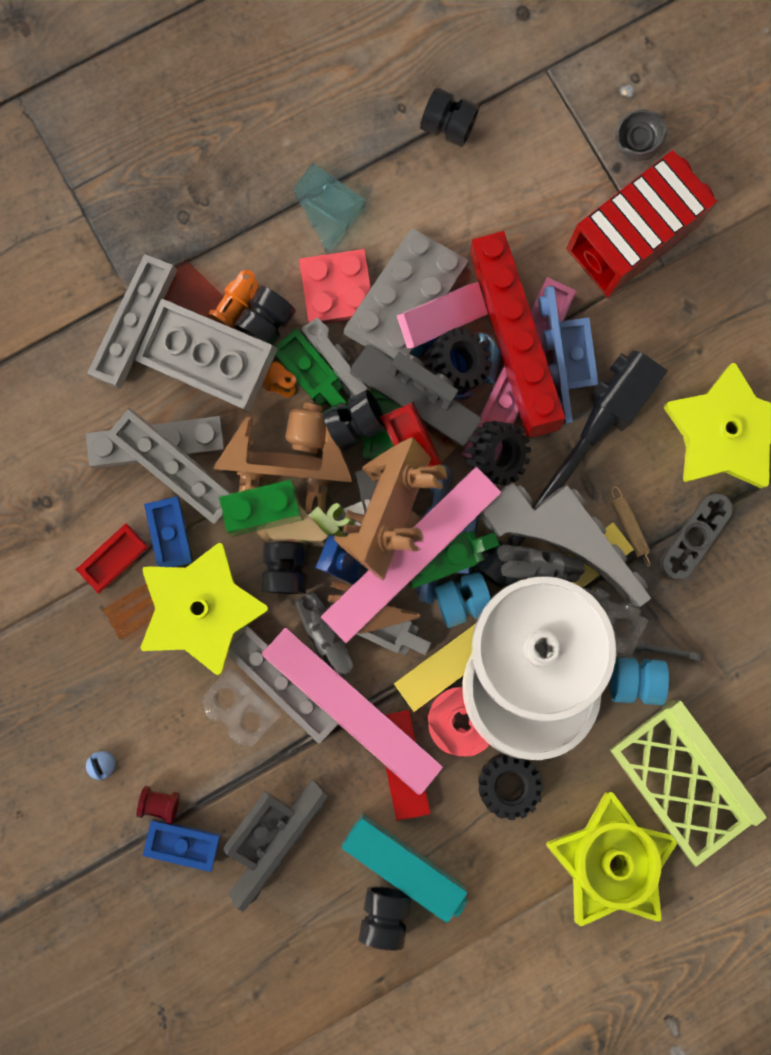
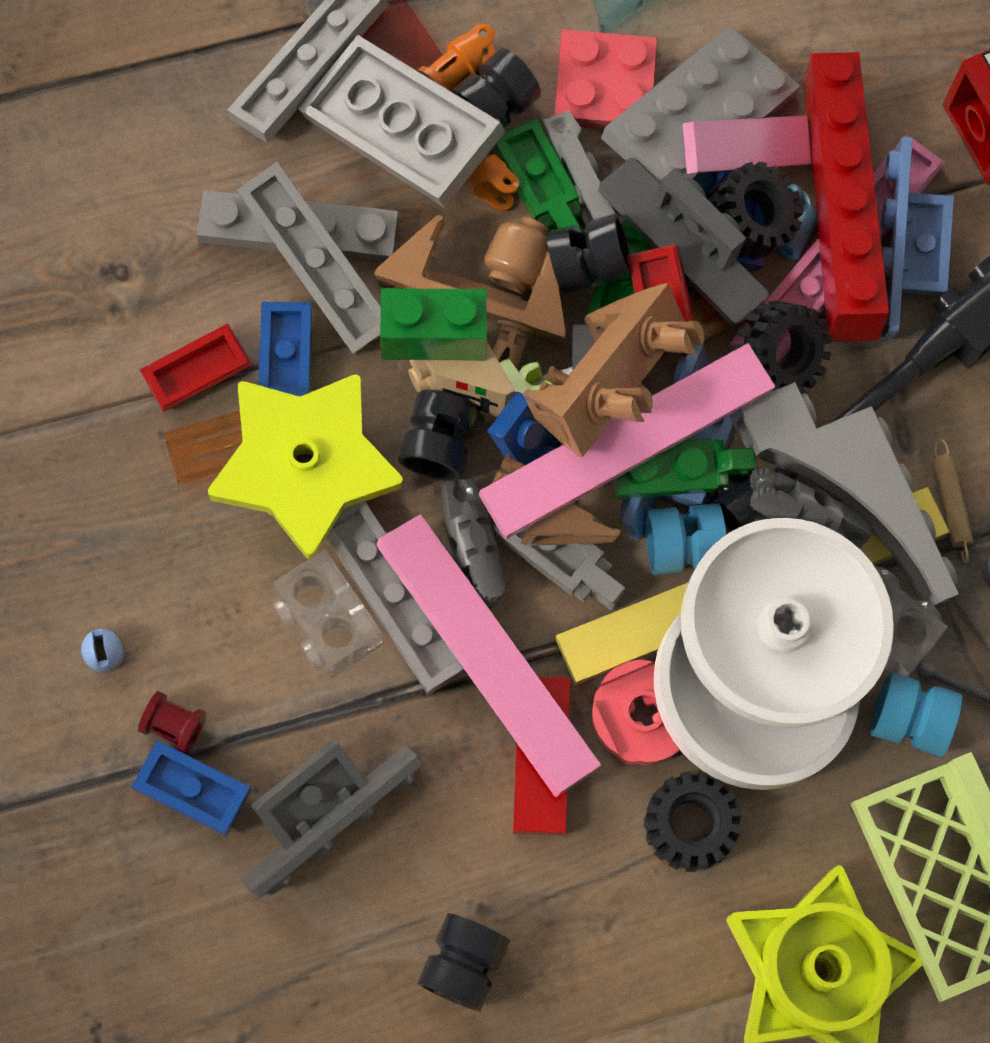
camera: 10 degrees right, 10 degrees down
teal brick [341,813,468,923] -> none

